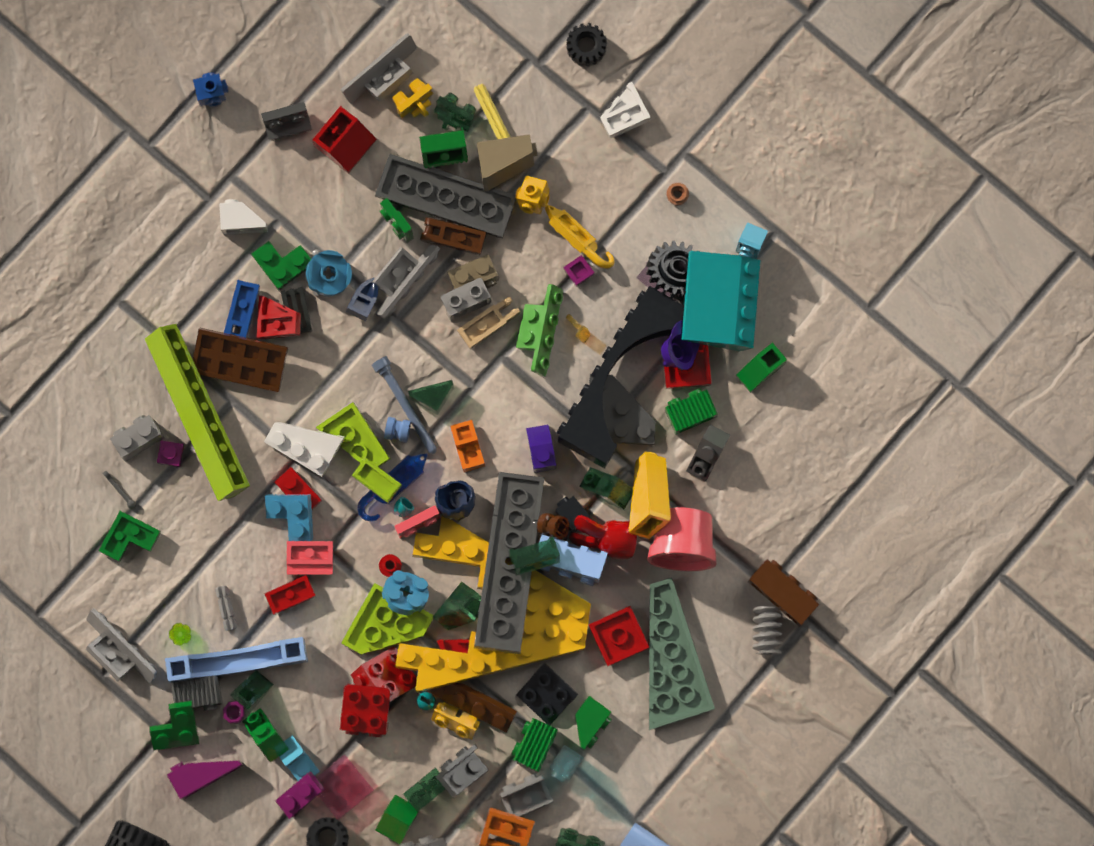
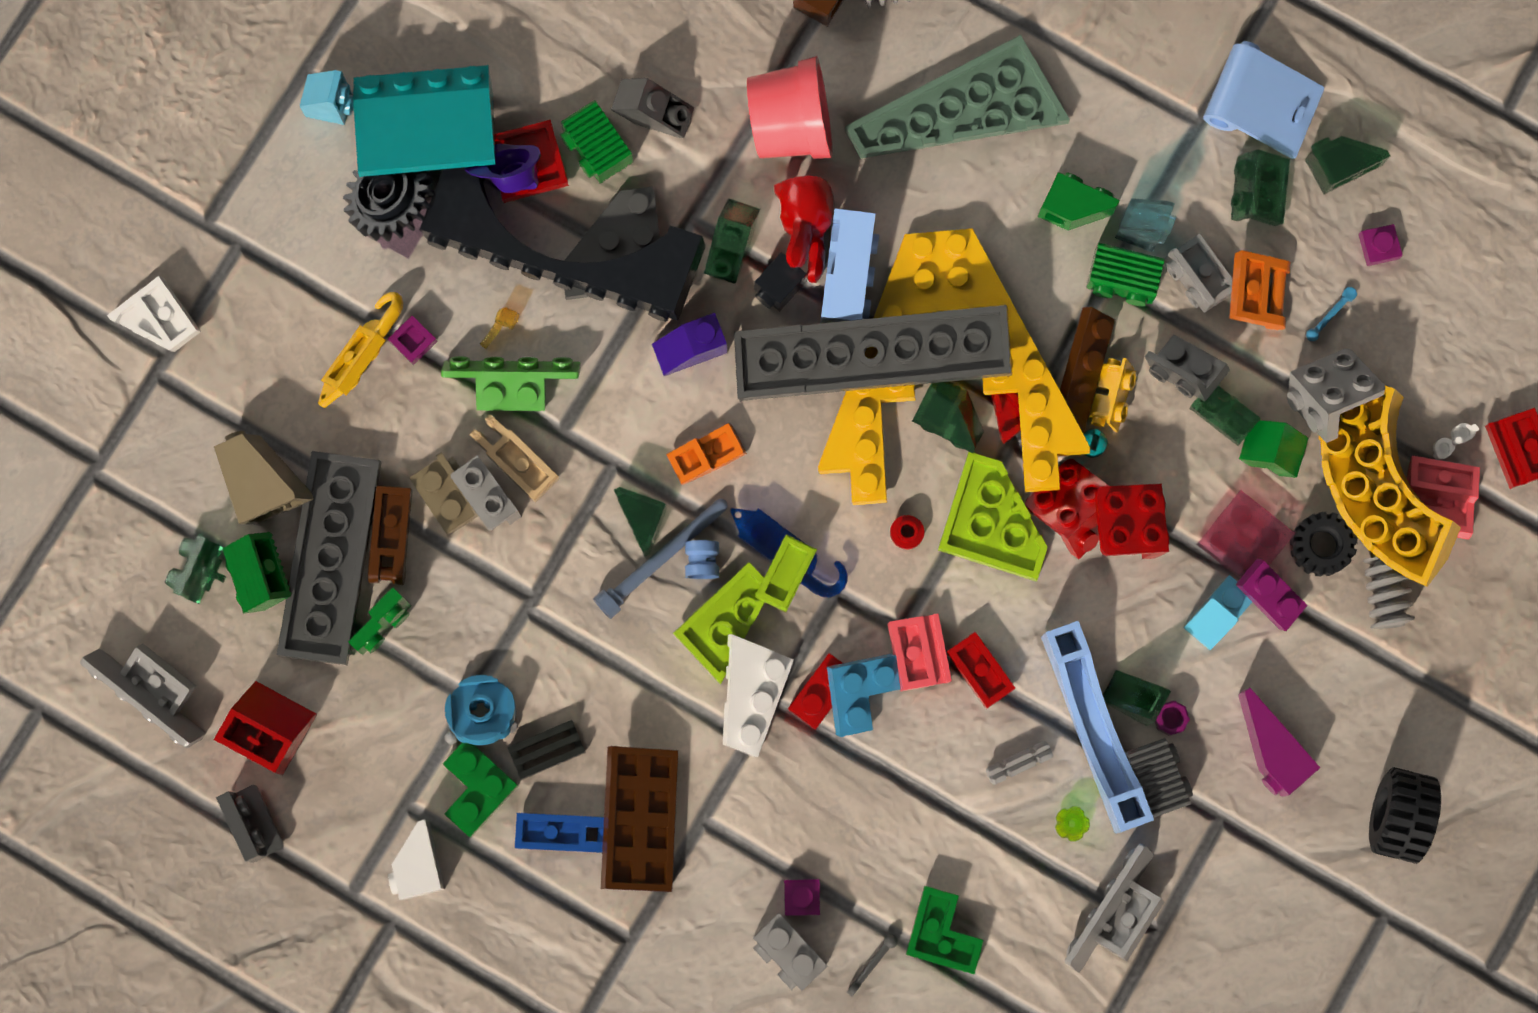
camera: 105 degrees left, 0 degrees up
lime brick [145,324,250,501] -> none
green plate [149,701,200,751] -> none
blue brick [193,72,229,107] -> none
green slope [242,708,289,763] -> none
red wing [257,295,301,340] -> none
dark blue plate [346,278,378,322] -> none
light grey bracket [372,245,440,318] -> none
dark azure plate [382,570,429,615] -> none
yellow hips [393,78,433,118] -> none
teal hinge [394,497,414,517] -> none
coral plate [394,505,440,538] -> none
dark blue hair [435,480,476,521] -> none
light yellow axle [474,84,510,139] -> none
clear green hinge [508,536,560,576] -> none
yellow brick [515,176,550,215] -> none
black hinge [516,663,578,725] -> none
reddish brown wheel [537,513,569,539] -> none
black tyre [567,23,607,66] -> none
red plate [588,606,649,667] -> none
yellow slope [629,451,670,539] -> none
nougat plate [666,183,689,205] -> none
green slope [736,342,787,393] -> none

